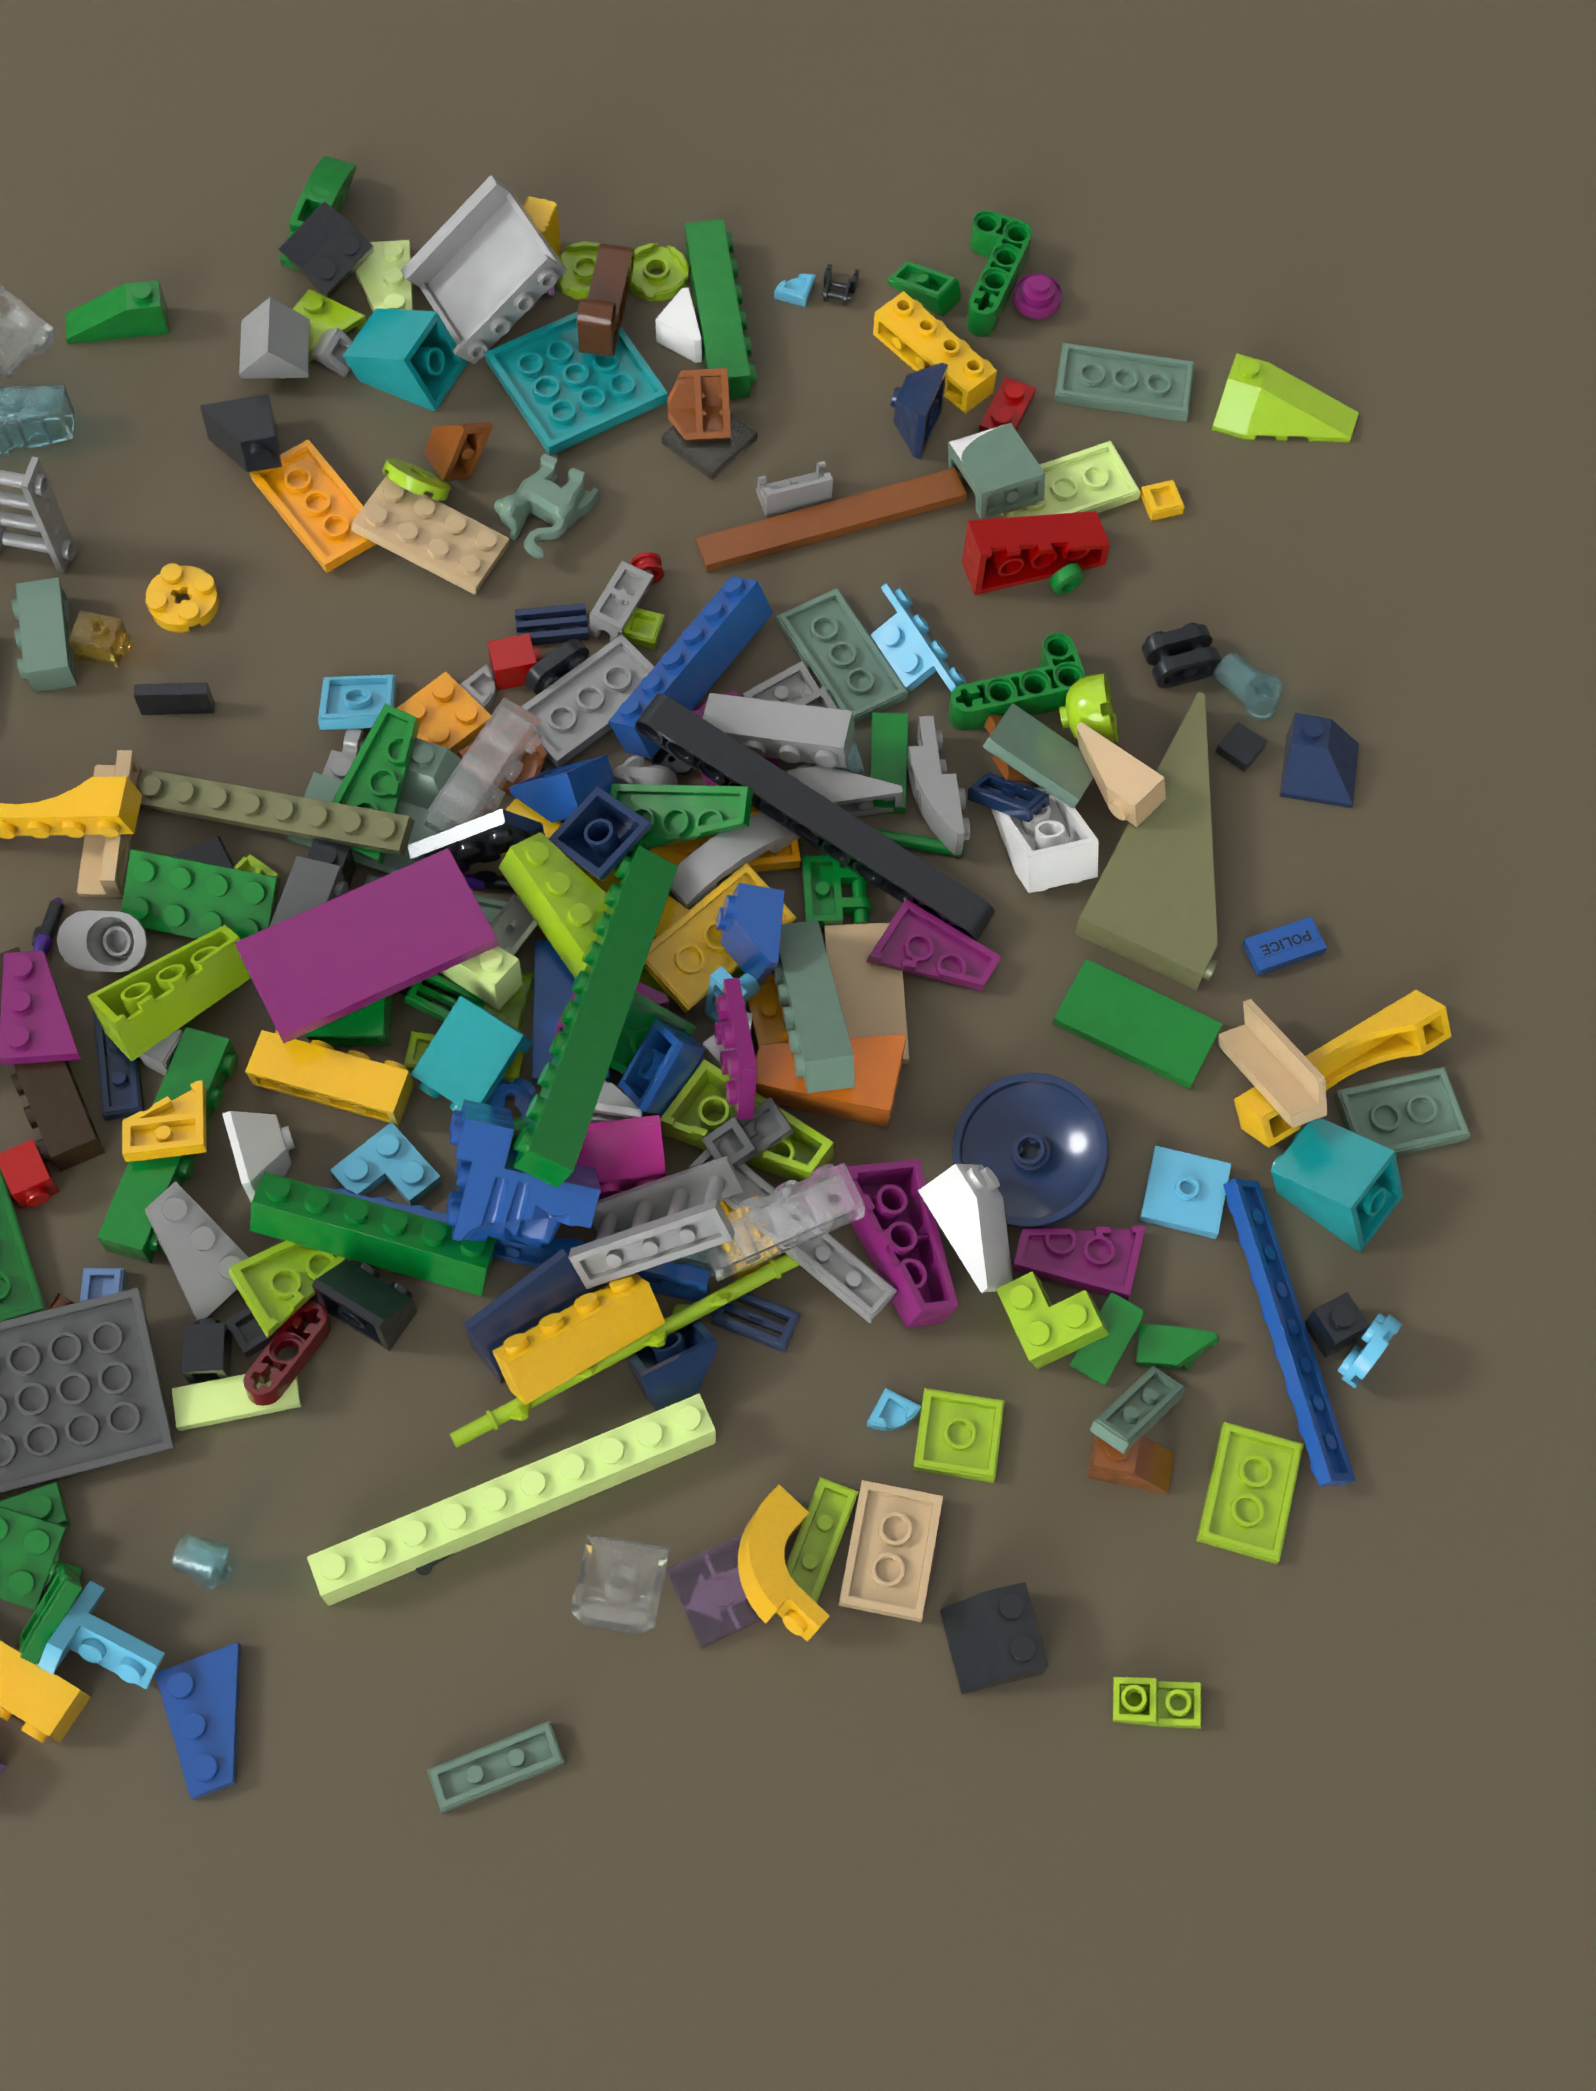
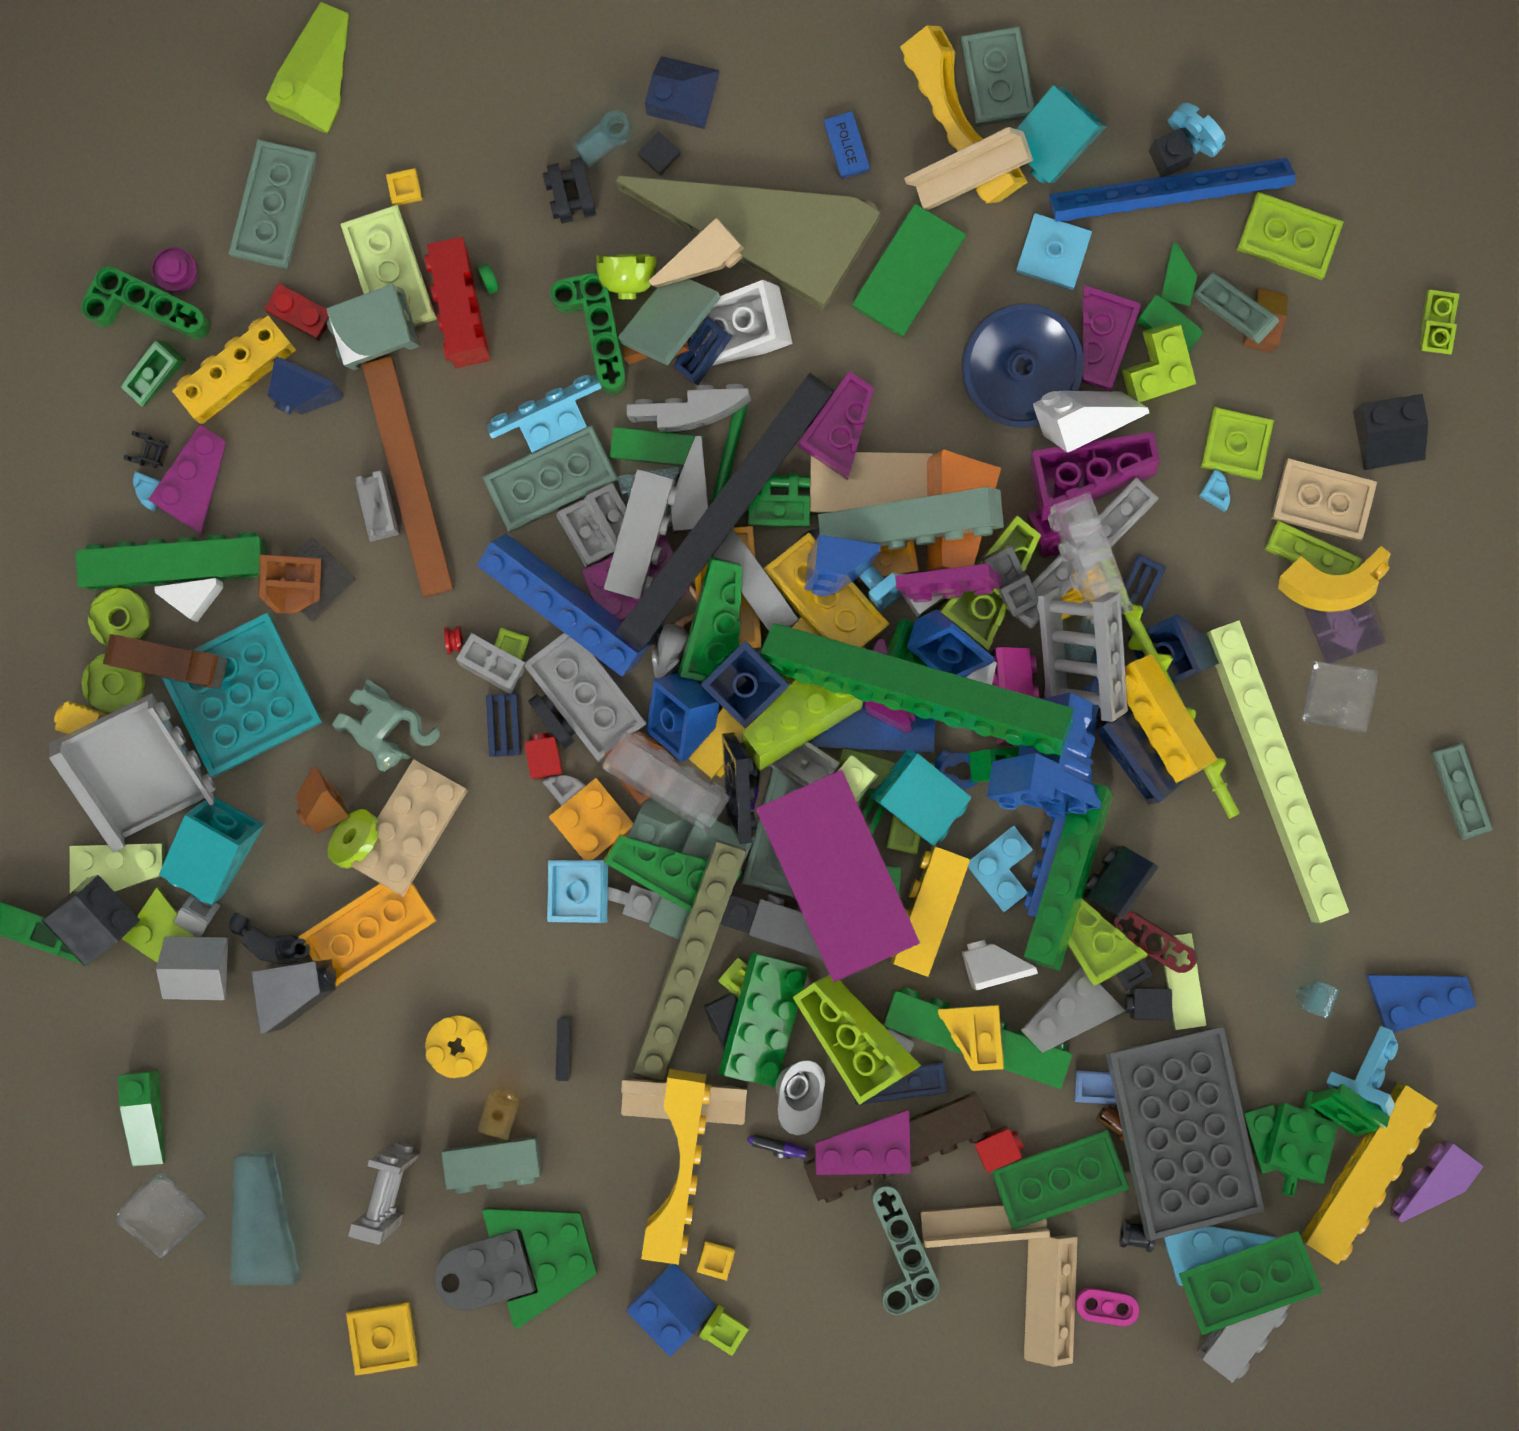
camera: 80 degrees left, 20 degrees up
none -> magenta wing [148,425,226,535]
none -> black arm [229,913,310,964]

